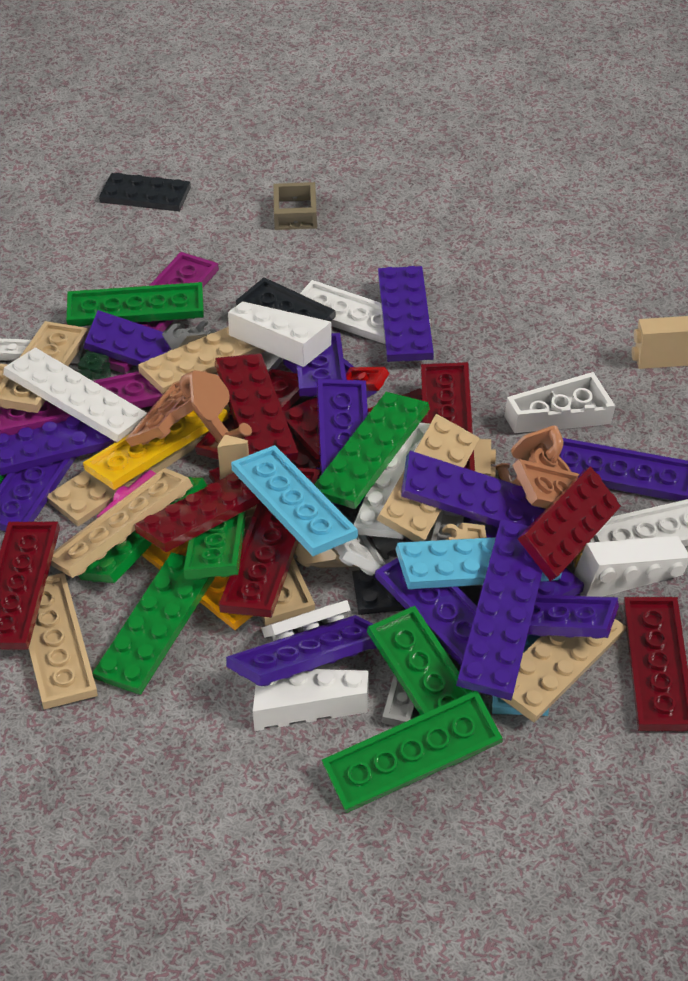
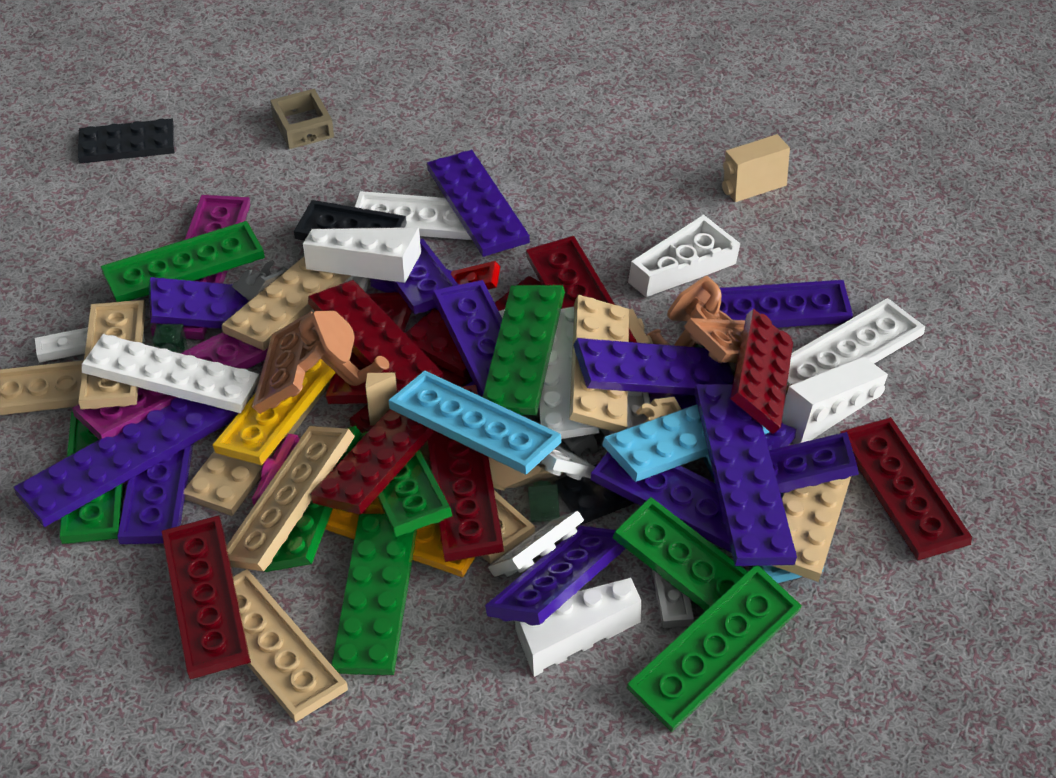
camera: 20 degrees left, 0 degrees up
none -> clear green bracket [528,481,560,522]

